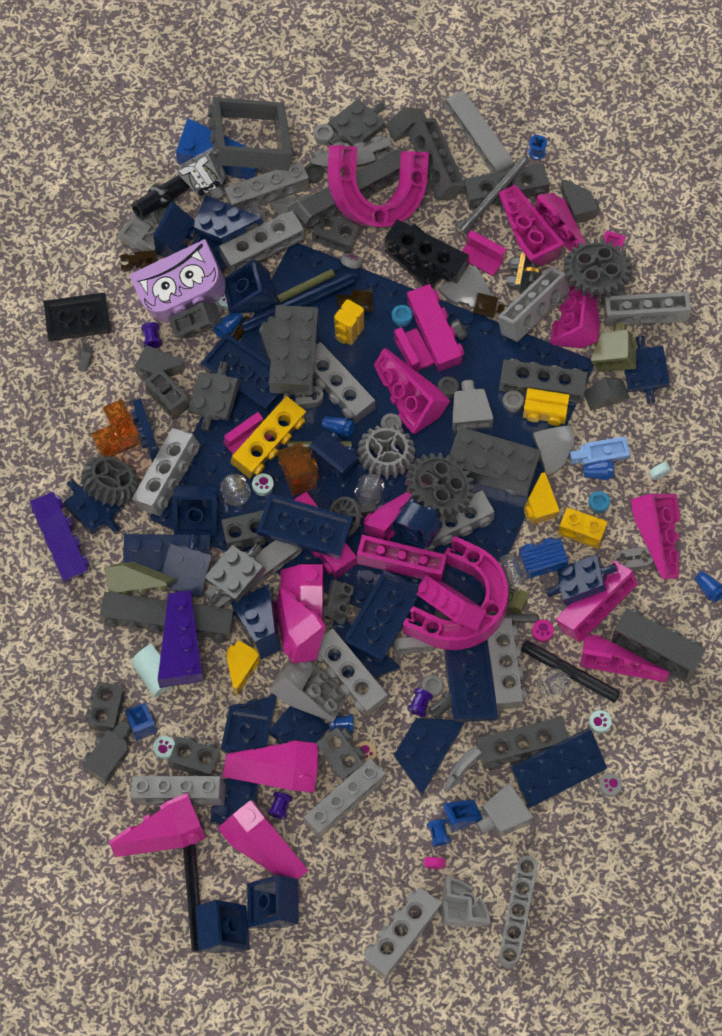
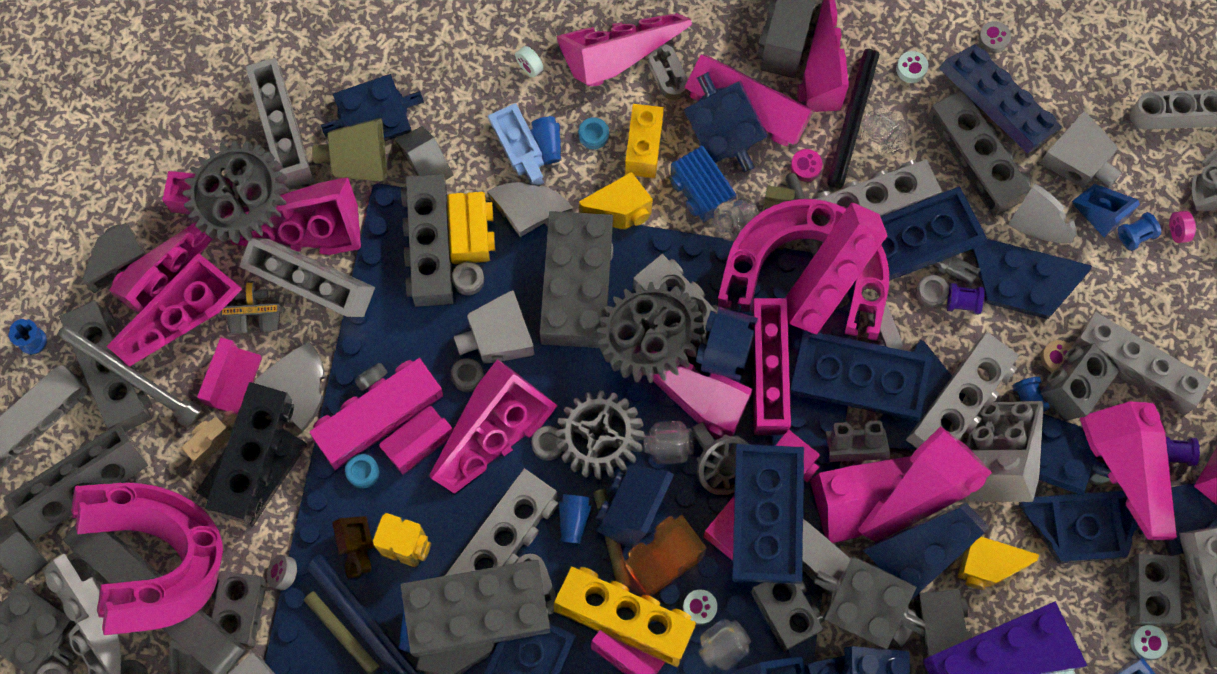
camera: 105 degrees left, 5 degrees up
dark brown plate [472,293,508,318] -> none
none -> tan piece [181,411,237,466]

